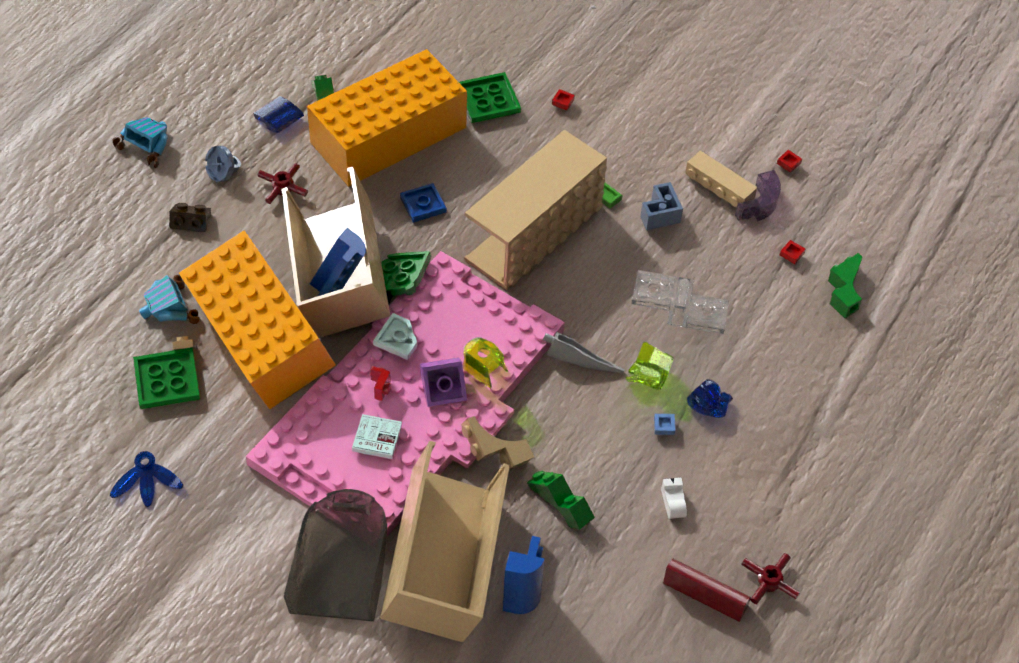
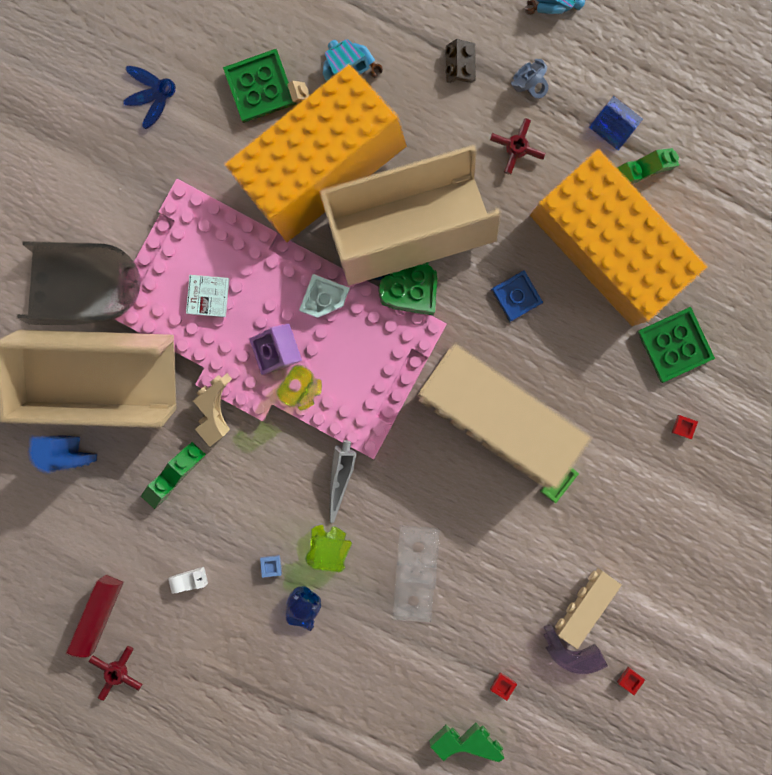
camera: 85 degrees right, 35 degrees up
blue brick [309,227,366,297] -> none
red bracket [370,366,391,401] -> none
sand blue brick [640,182,683,230] -> none

